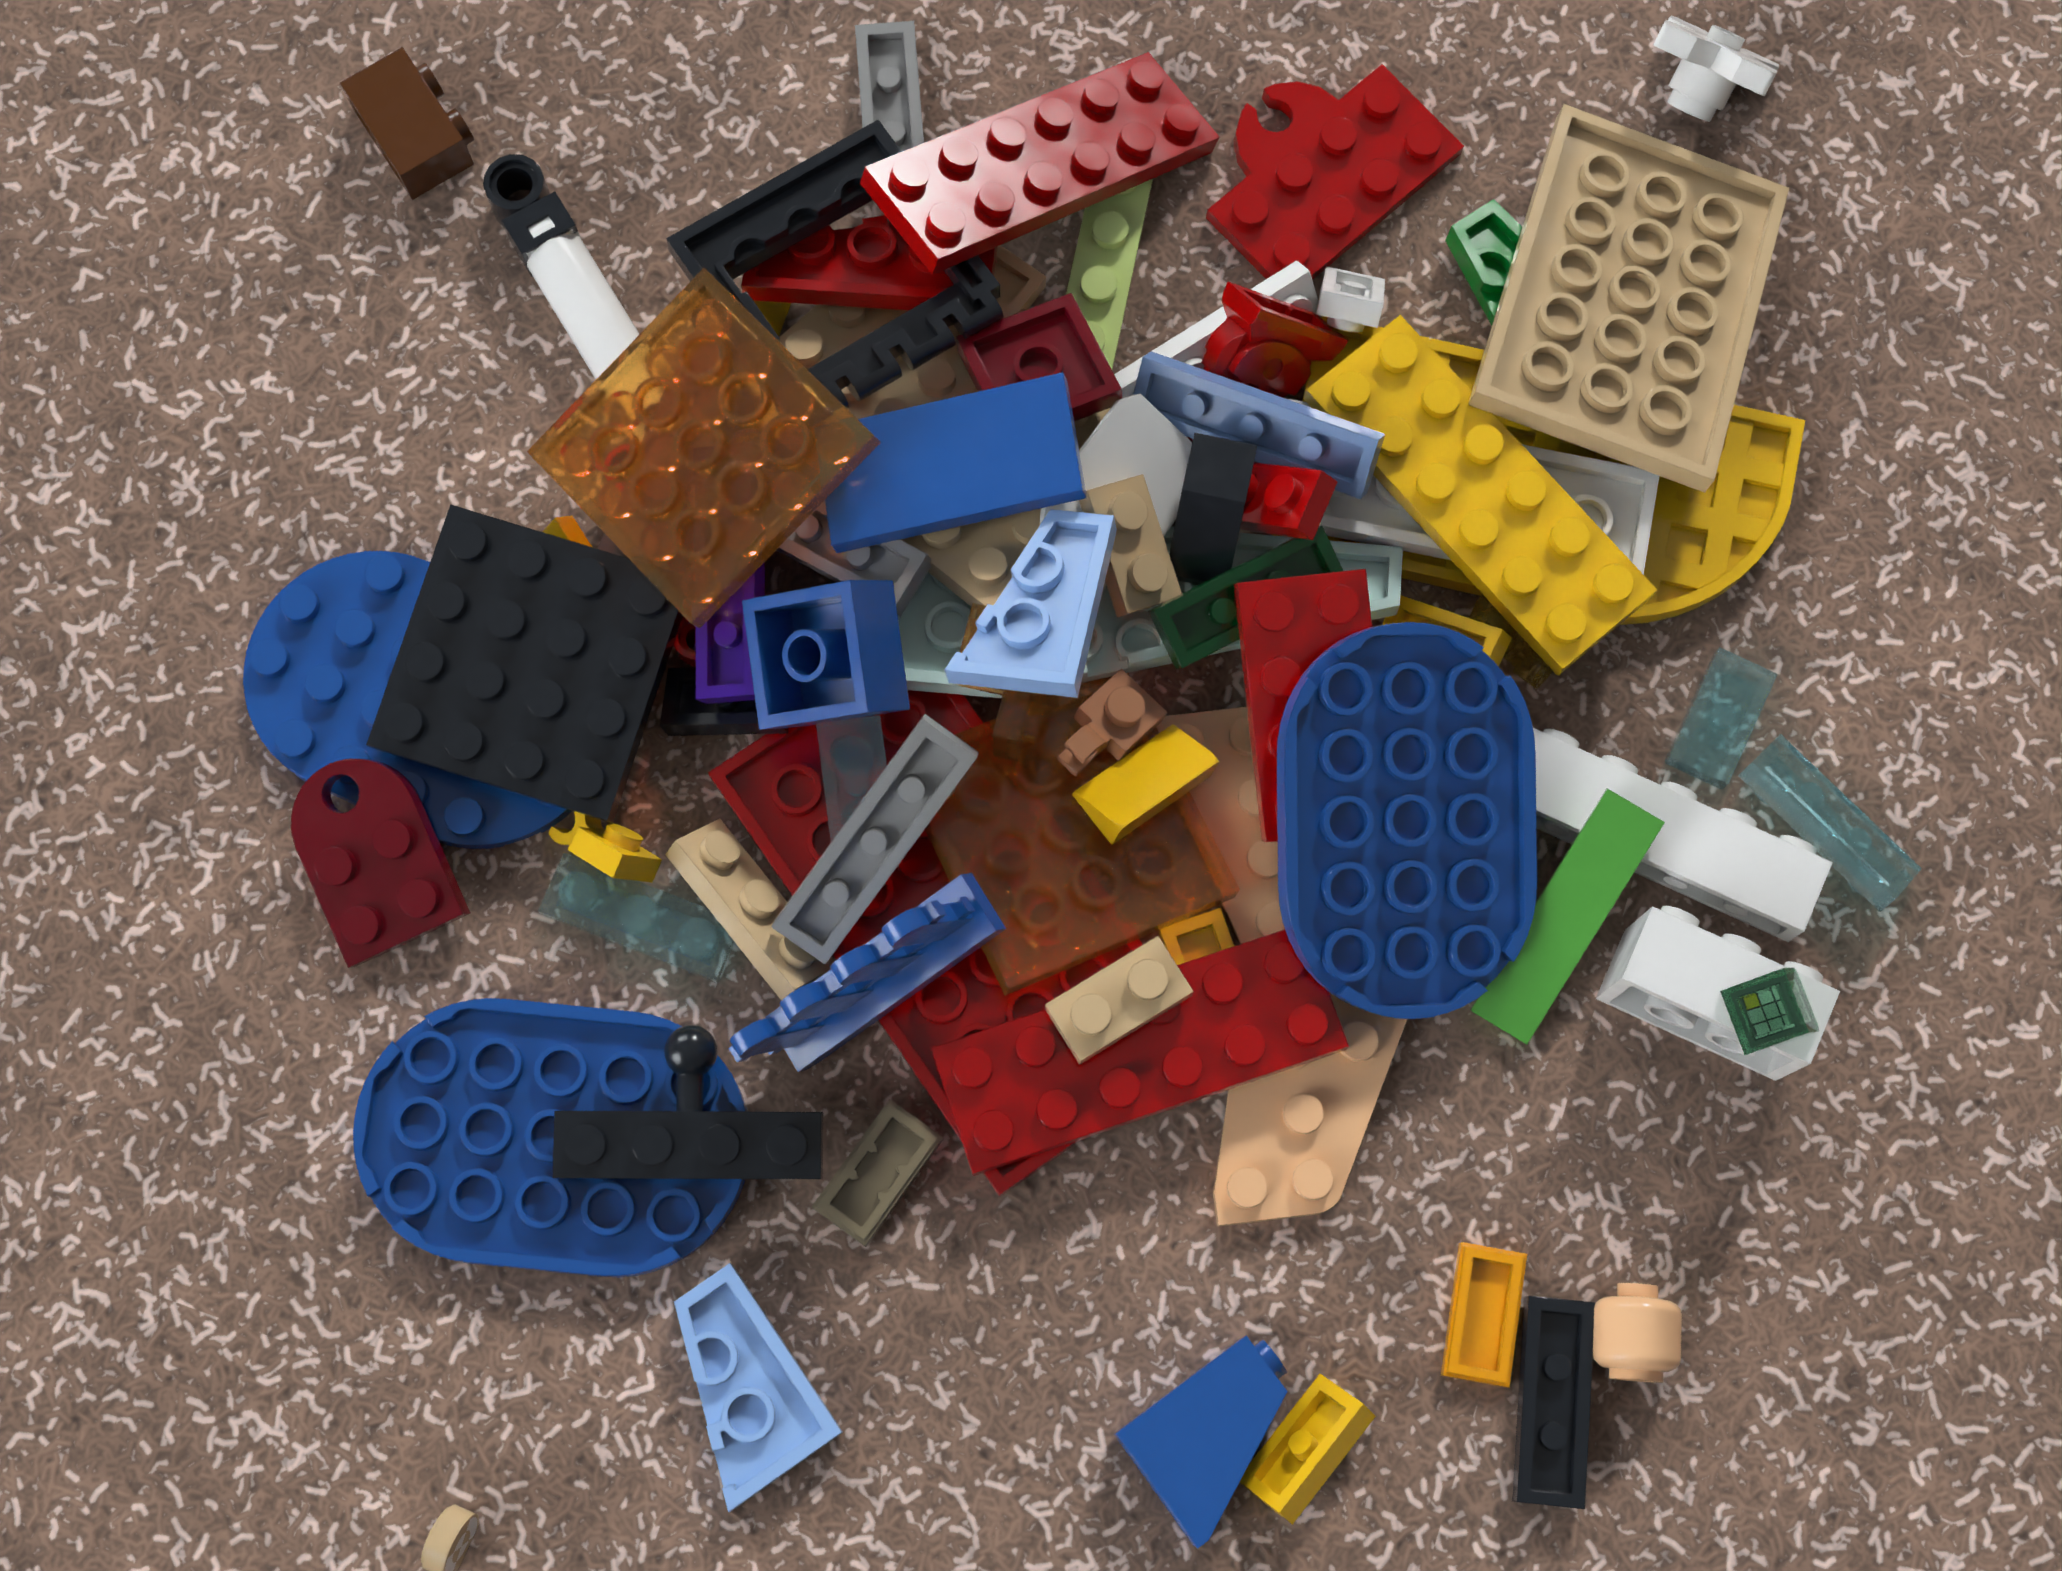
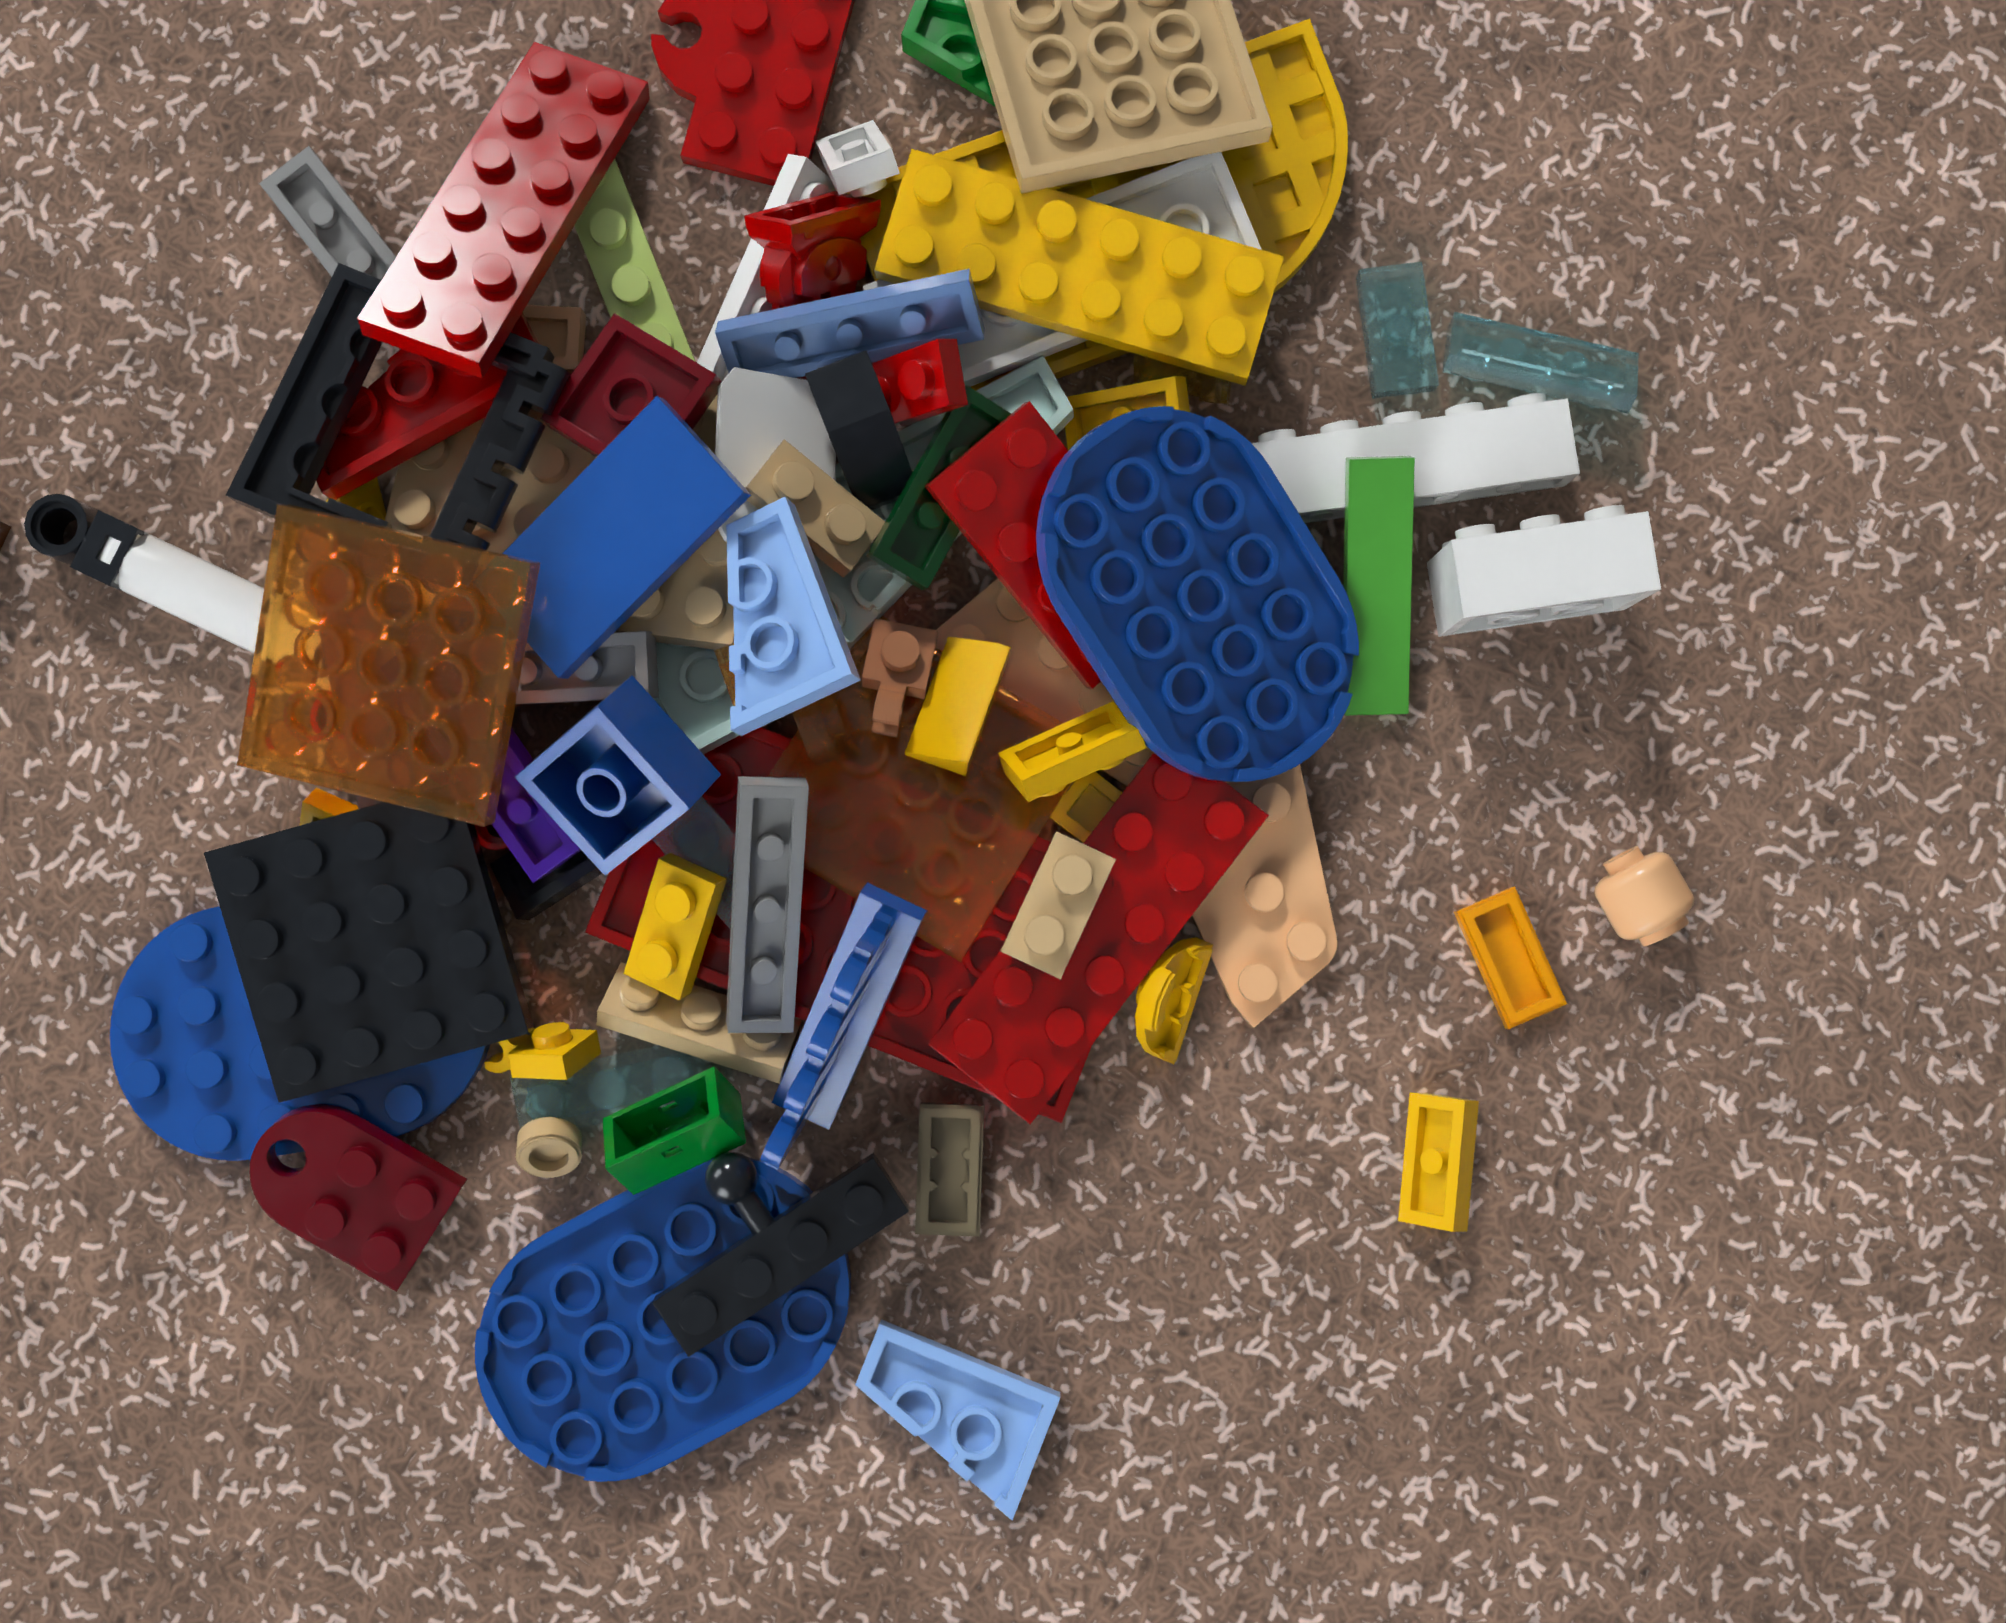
camera: 25 degrees left, 10 degrees up
blue slope [1114,1335,1288,1549] -> none
black plate [1512,1296,1596,1509] -> none
clear green slope [1720,968,1819,1055] -> none
none -> tan tile [516,1117,582,1178]
none -> green piece [603,1066,746,1195]
none -> yellow plate [623,853,727,1000]
none -> yellow plate [998,701,1146,802]
none -> yellow plate [1135,937,1213,1065]

